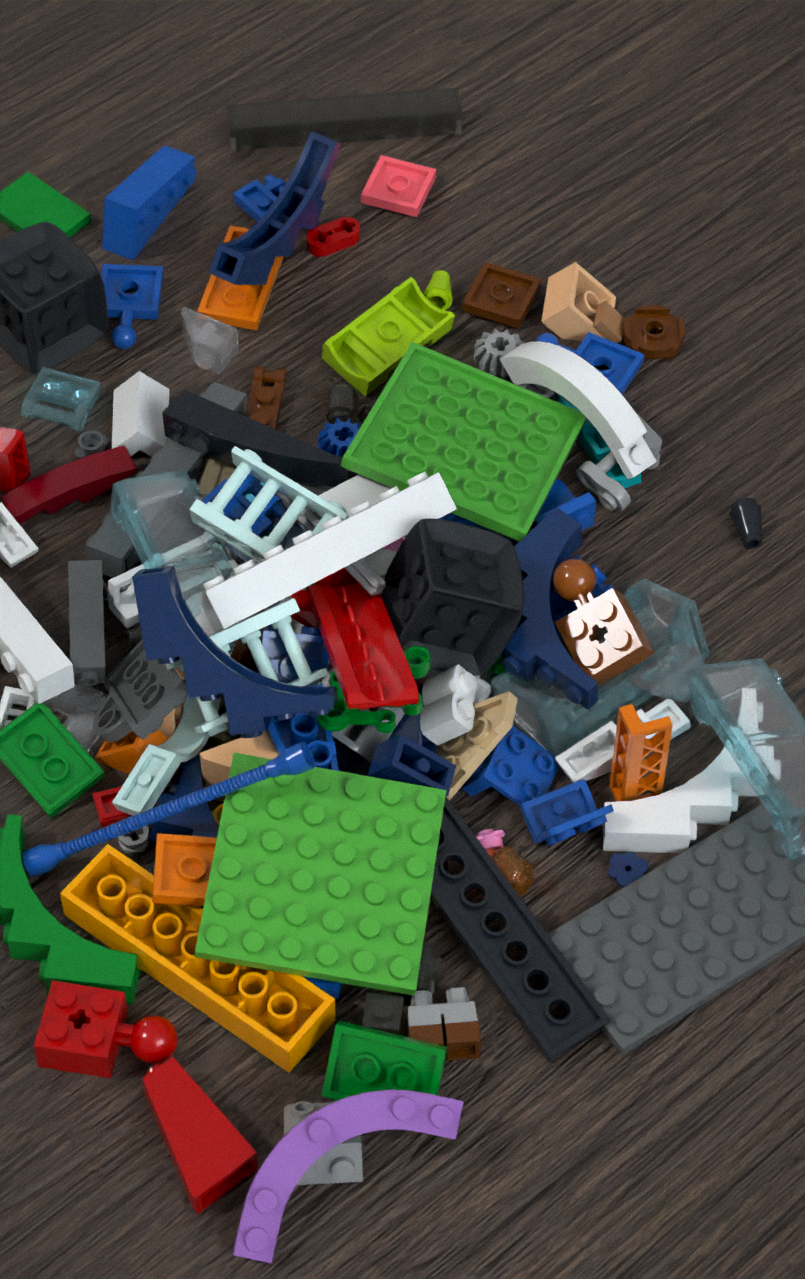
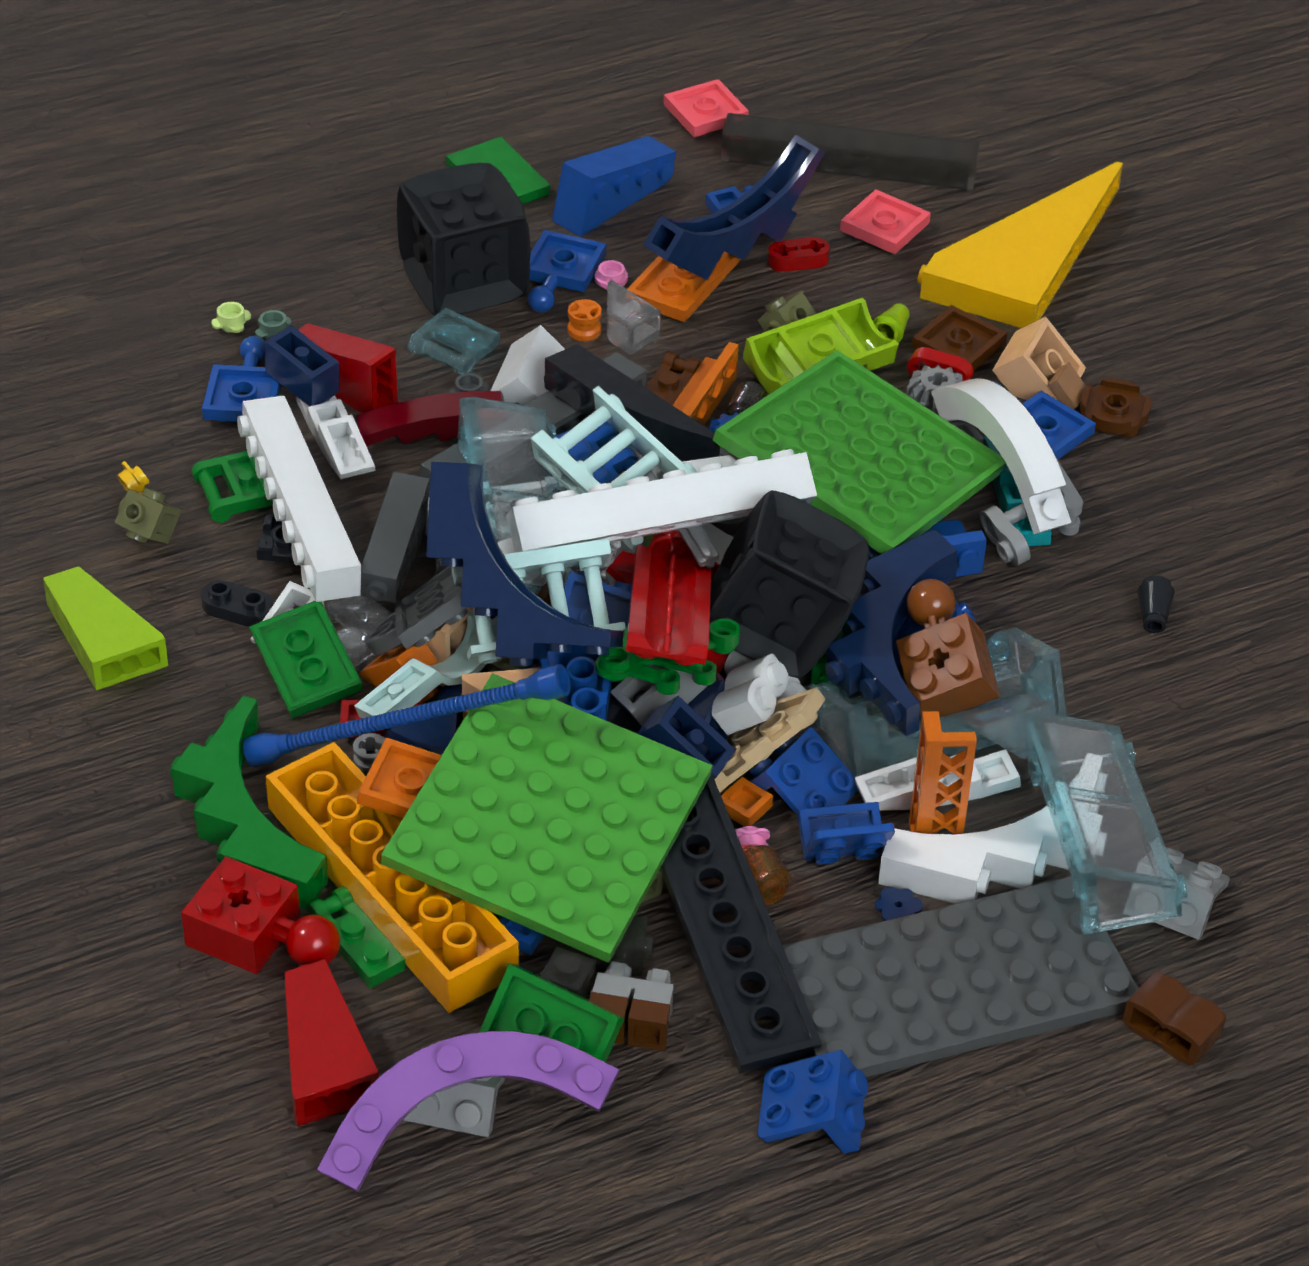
camera: 15 degrees right, 10 degrees down
none -> green plate [306,886,405,989]
none -> orange wheel [567,299,602,342]
none -> bright pink plate [595,260,628,290]
none -> coral plate [664,79,749,137]
none -> orange fence [673,342,739,426]
none -> orange plate [721,777,773,827]
none -> olive brick [757,291,816,332]
none -> blue bracket [758,1049,868,1154]
none -> red beam [907,347,974,381]
none -> yellow slope [917,162,1123,328]

